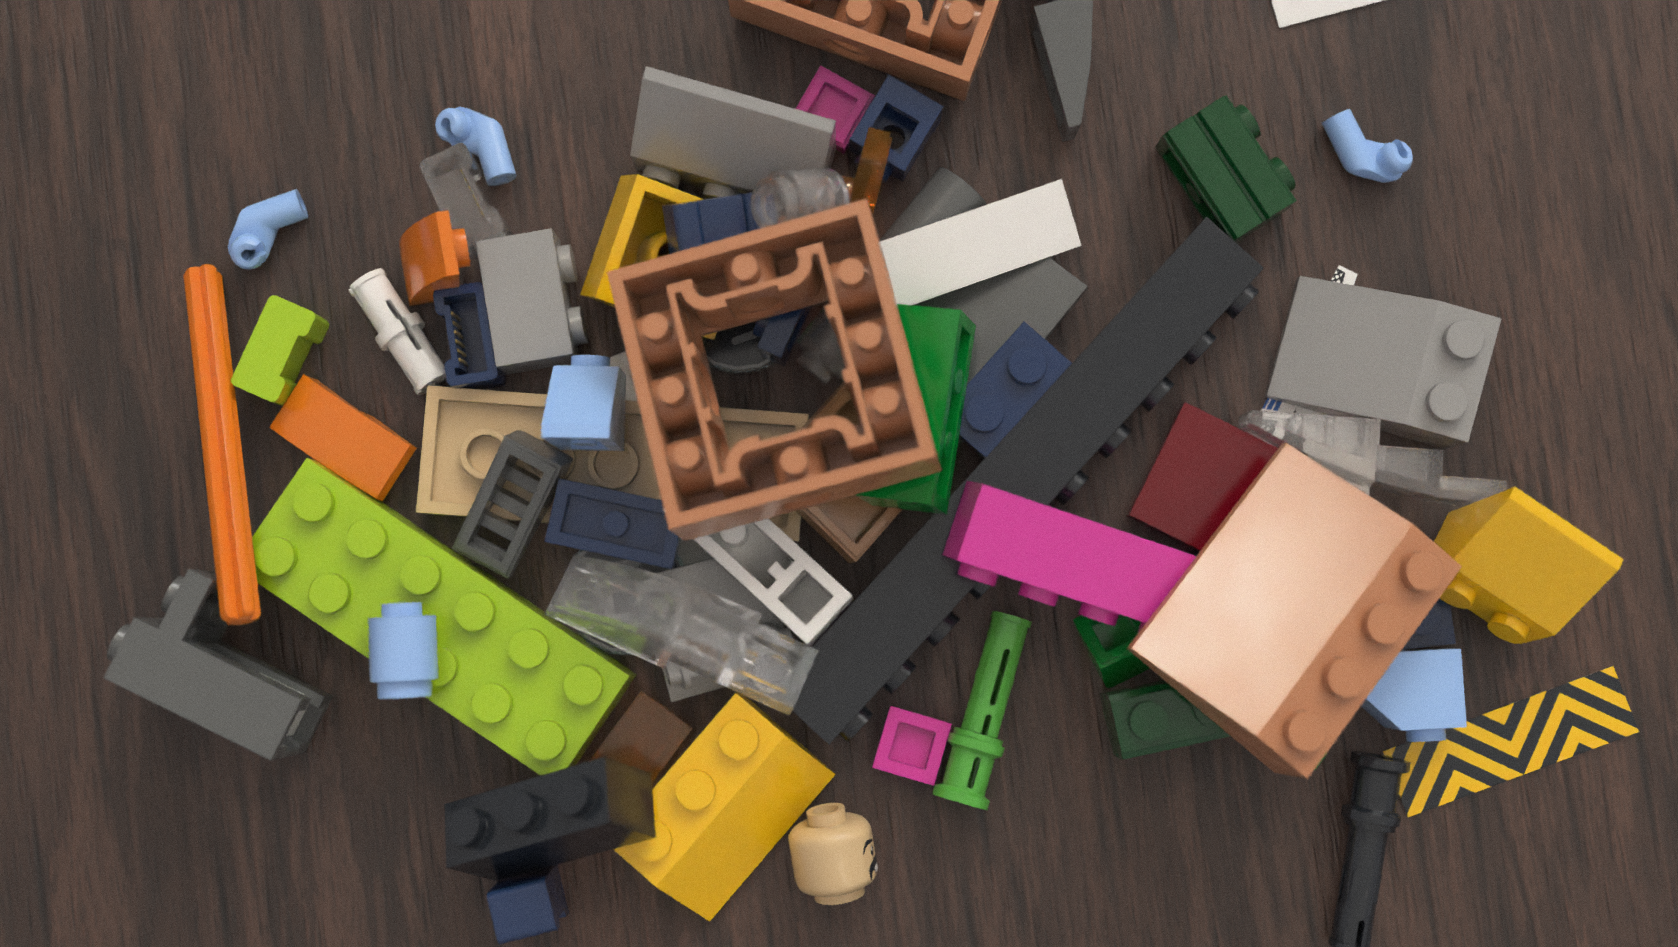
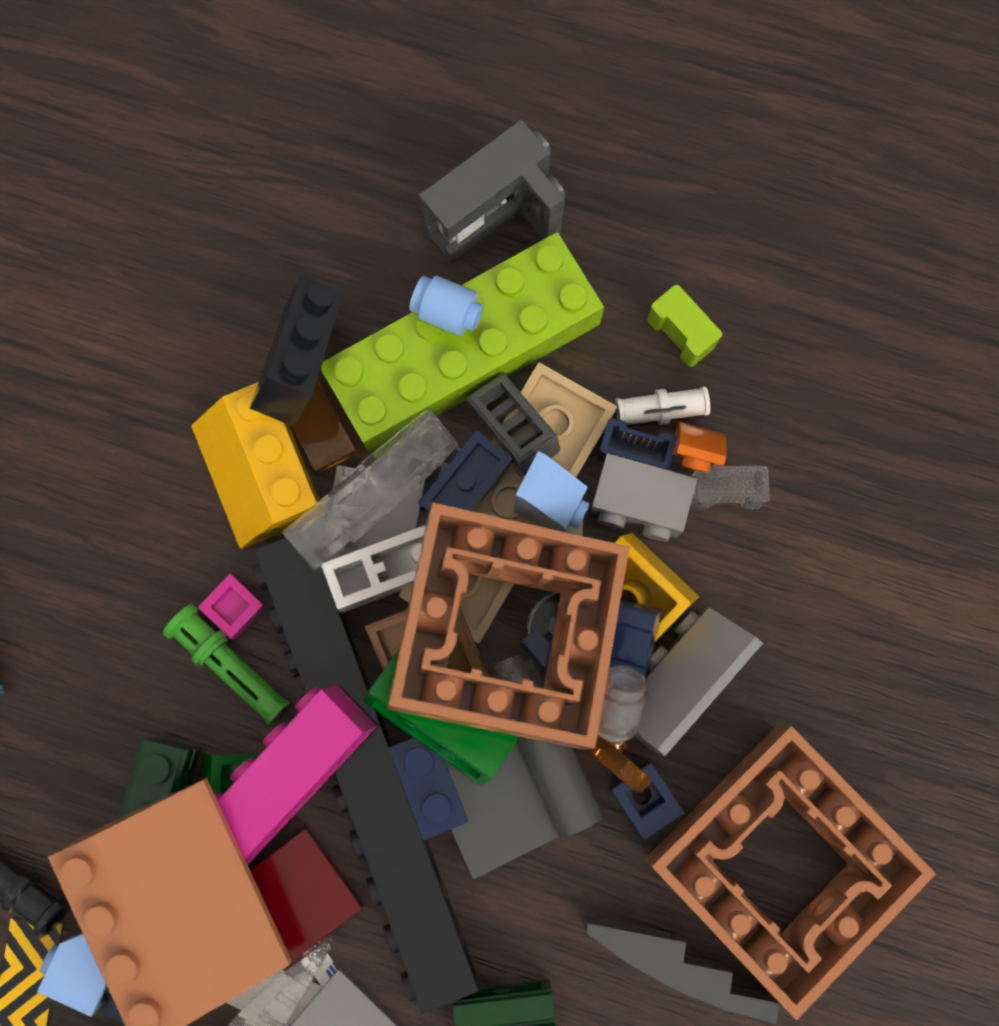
camera: 115 degrees right, 5 degrees down
orange axle [183,264,261,626] -> none
light blue arm [228,189,308,270] -> none
orange slope [270,374,417,502] -> none
light blue arm [435,107,517,186] -> none
dark blue piece [487,865,569,945] -> none
tan head [788,803,878,905] -> none
dark pink tile [796,65,875,154] -> none
white sticker [880,179,1082,305] -> none

